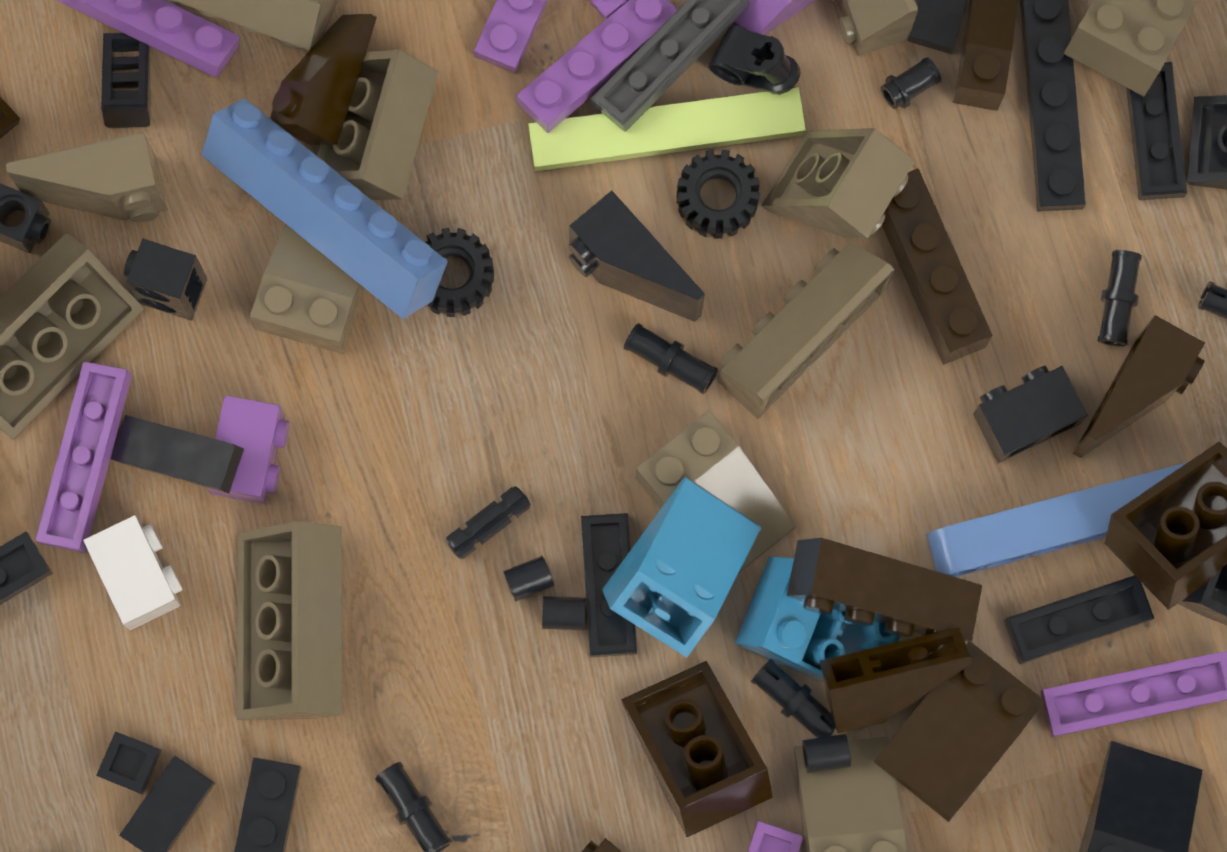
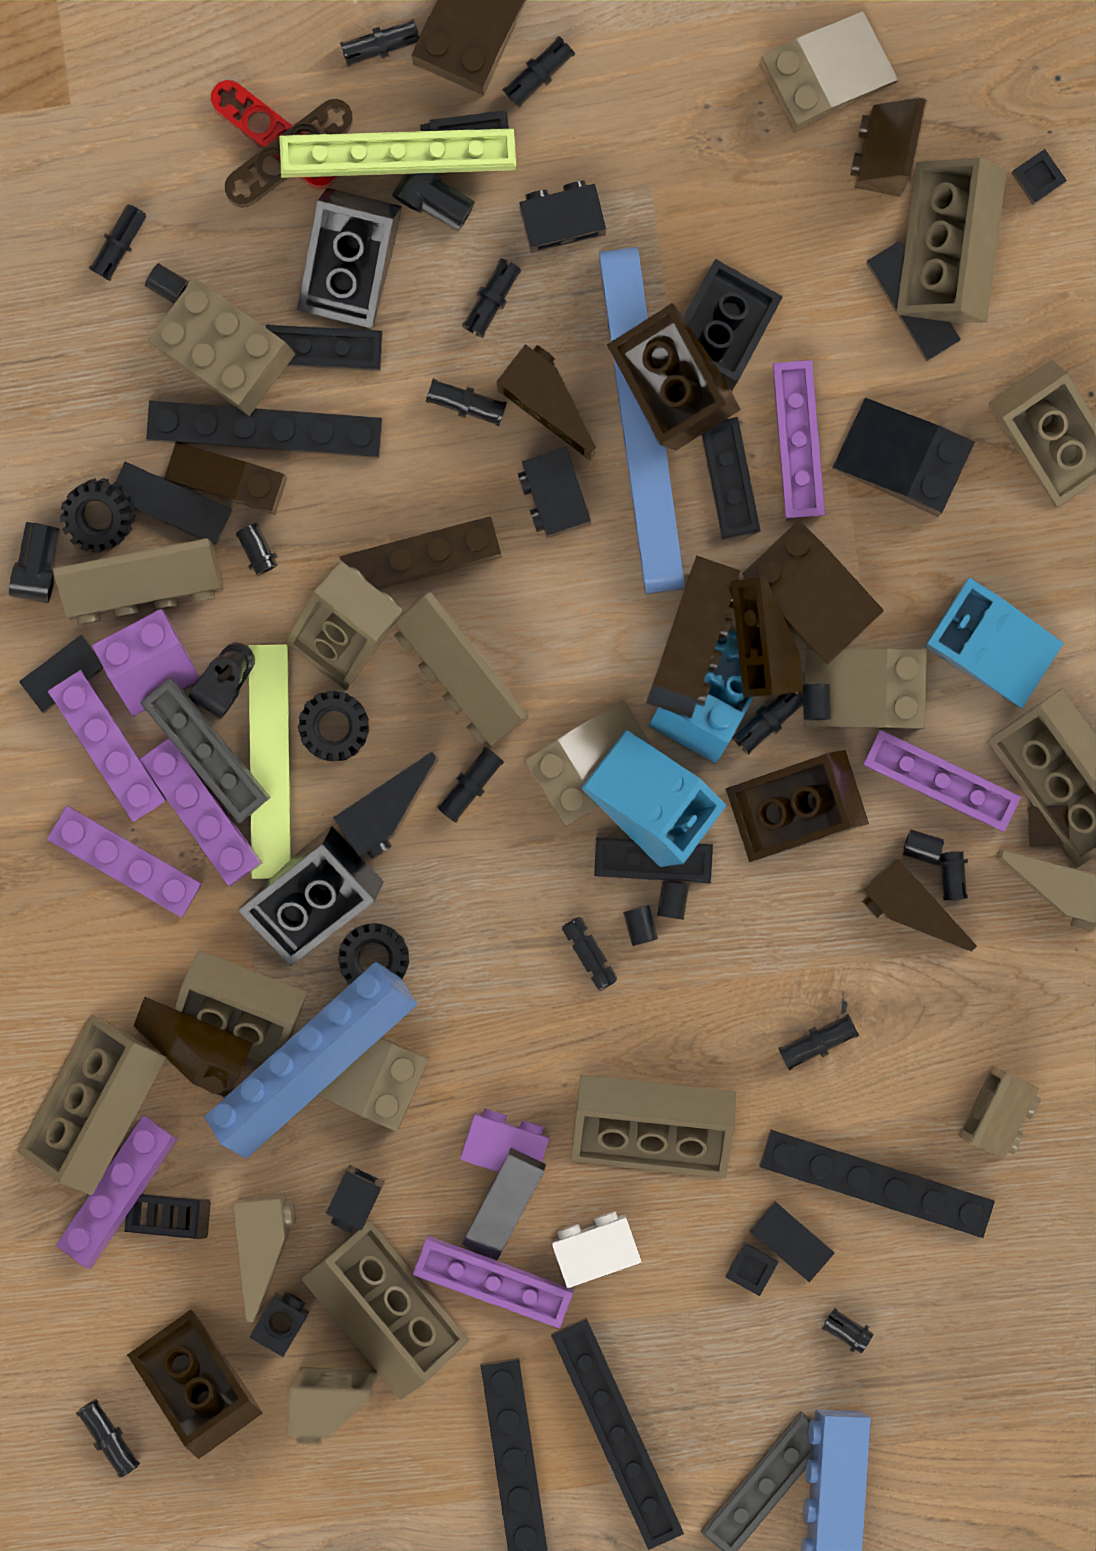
camera: 80 degrees left, 10 degrees up
none -> black slope [238,825,384,966]

